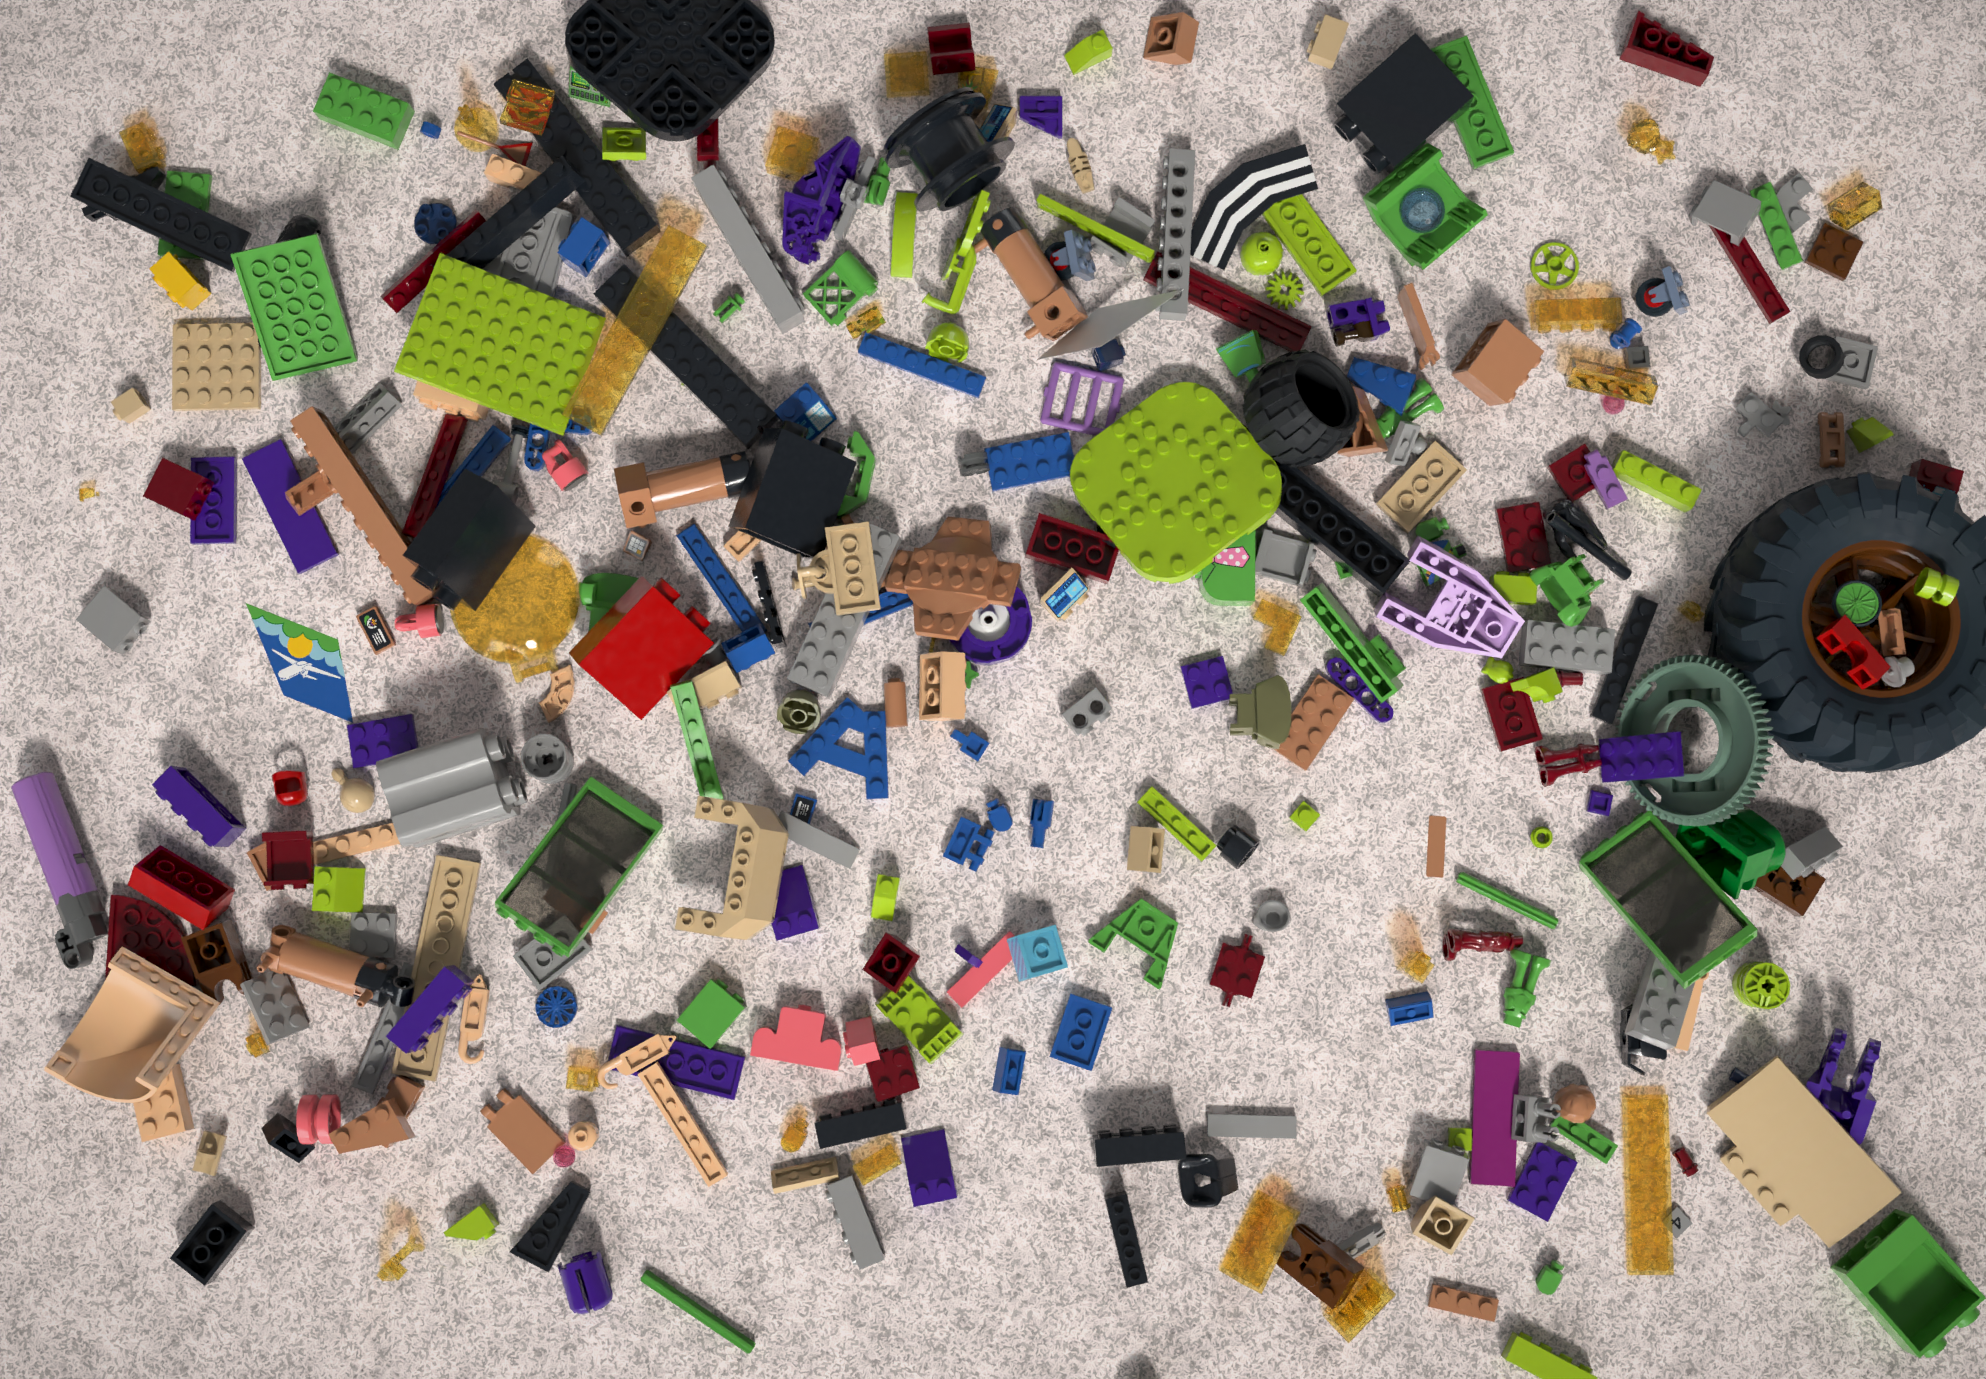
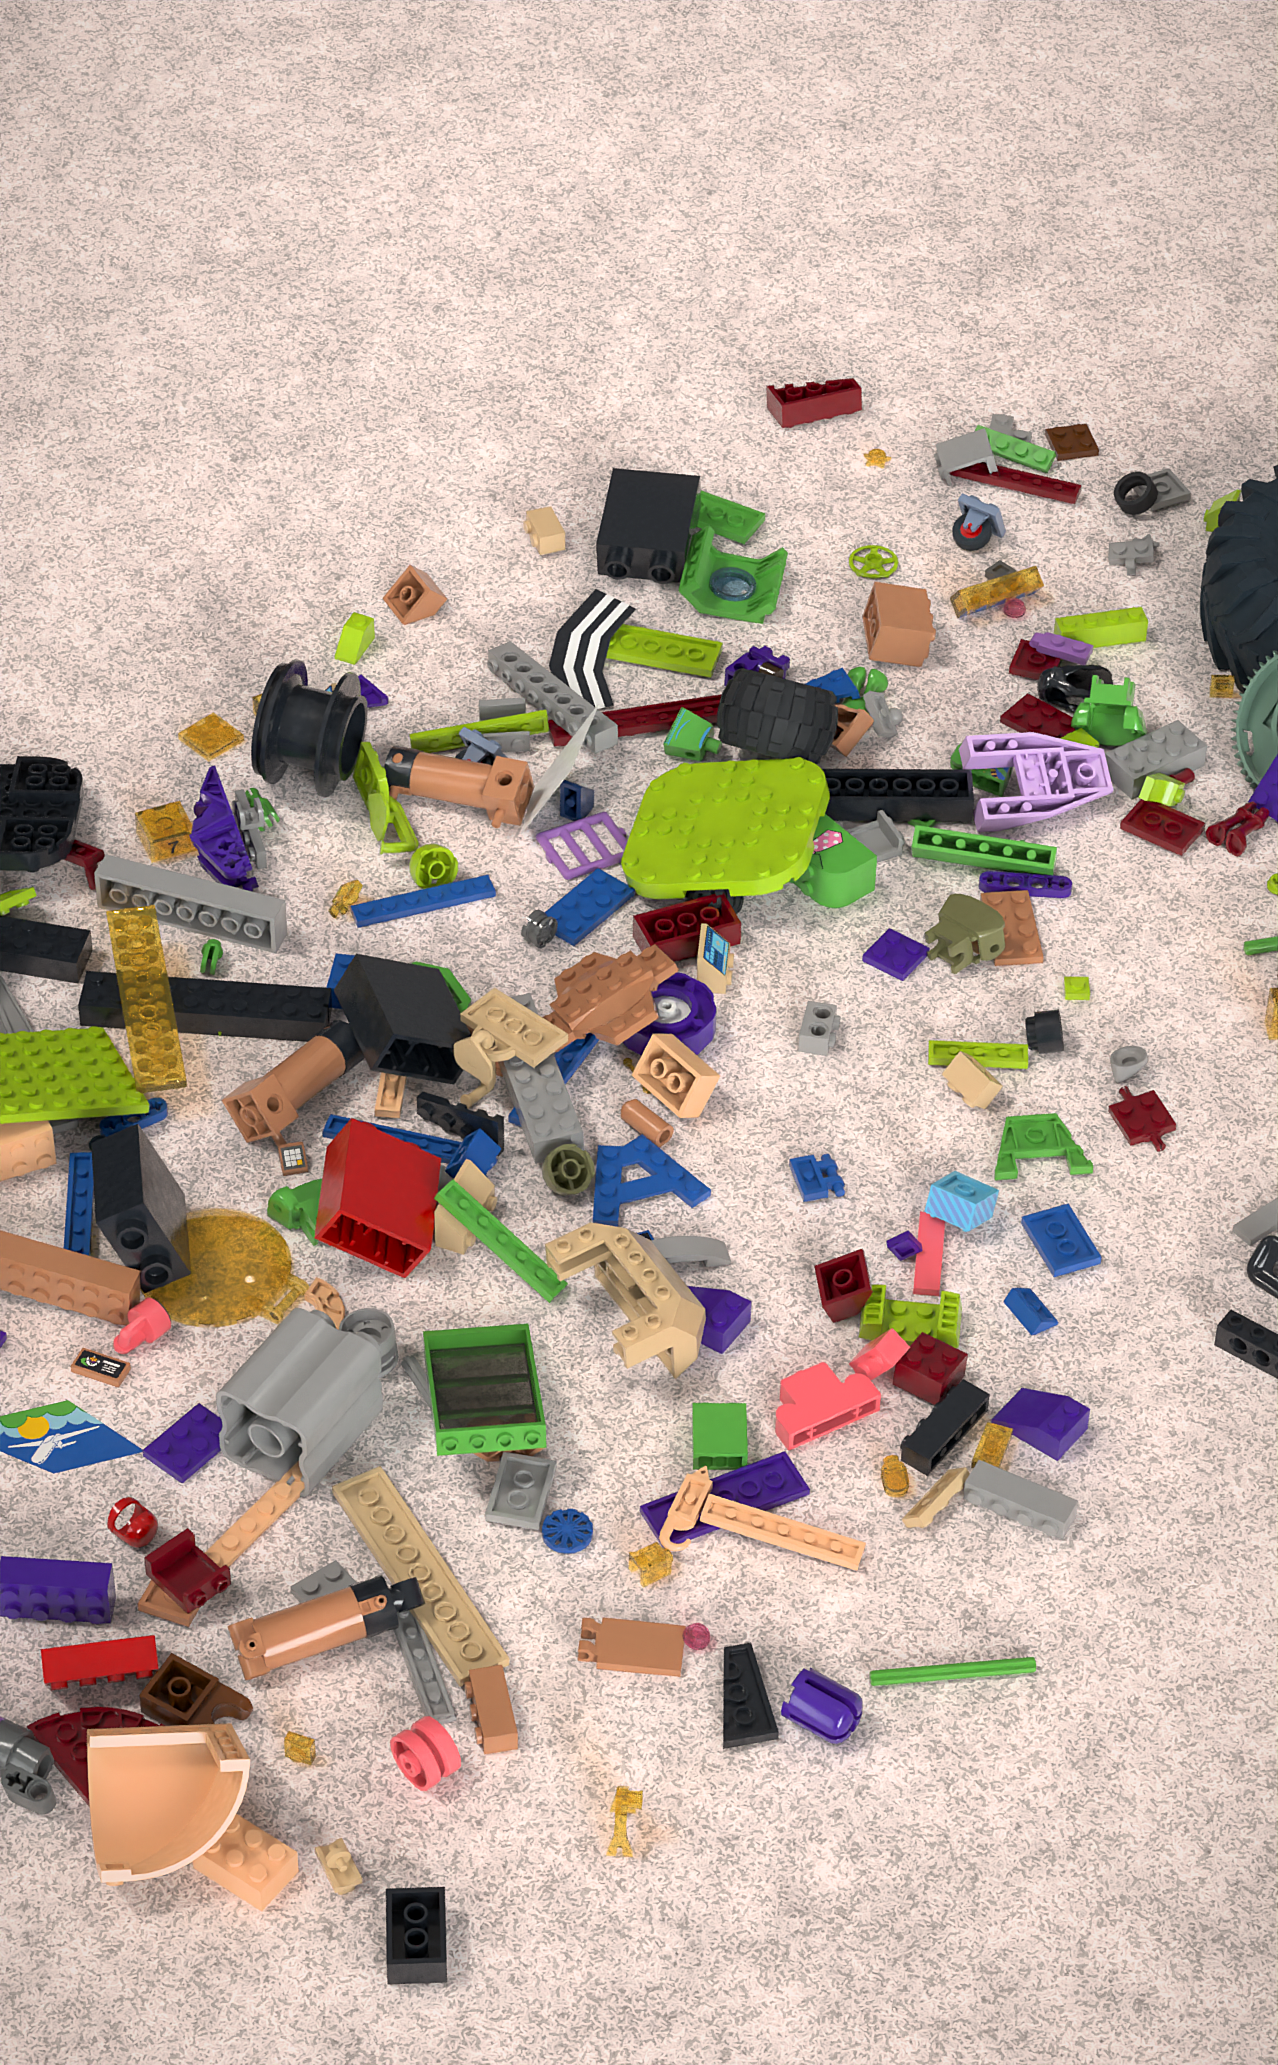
camera: 40 degrees left, 40 degrees down
light grey plate [240,971,309,1045] -> none
black slope [262,1113,315,1163] -> none
lime slope [312,866,366,912] -> none
nougat wedge [328,1098,415,1154] -> none
tan hair [331,768,375,813] -> none
dark purple brick [386,965,474,1054] -> none
dark red plate [402,414,468,538] -> none
lime slope [443,1203,499,1241] -> none
light nougat plate [458,974,490,1064] -> none
coral piece [542,439,589,492] -> none
blue brick [557,217,610,277] -> none
light nougat head [568,1120,599,1151] -> none
bright green piece [803,250,879,326] -> none
lime slope [871,874,901,921] -> none
lime slope [891,192,918,278] -> none
dark red panel [927,22,976,75] -> none
blue plate [950,729,990,762] -> none
blue arm [986,798,1013,832] -> none
blue arm [1029,798,1054,848] -> none
tan hinge [1066,138,1095,194] -> none
black brick [1092,1124,1186,1167] -> none
lime cylinder [1240,231,1283,276] -> none
clear yellow plate [1253,599,1302,657] -> none
lime gear [1265,272,1304,310] -> none
tan plate [1375,441,1467,534] -> none
nougat tile [1397,283,1440,370] -> none
nougat sticker [1426,816,1446,878] -> none
lime animal [1481,656,1514,683] -> none
clear yellow brick [1530,297,1623,333] -> none
black piece [1546,512,1632,580] -> none
black plate [1590,596,1659,725] -> none
blue connector [1610,318,1642,349] -> none
clear yellow hair [1626,118,1660,155] -> none
nougat plate [1818,412,1845,468] -> none
clear yellow brick [1827,182,1883,231] -> none

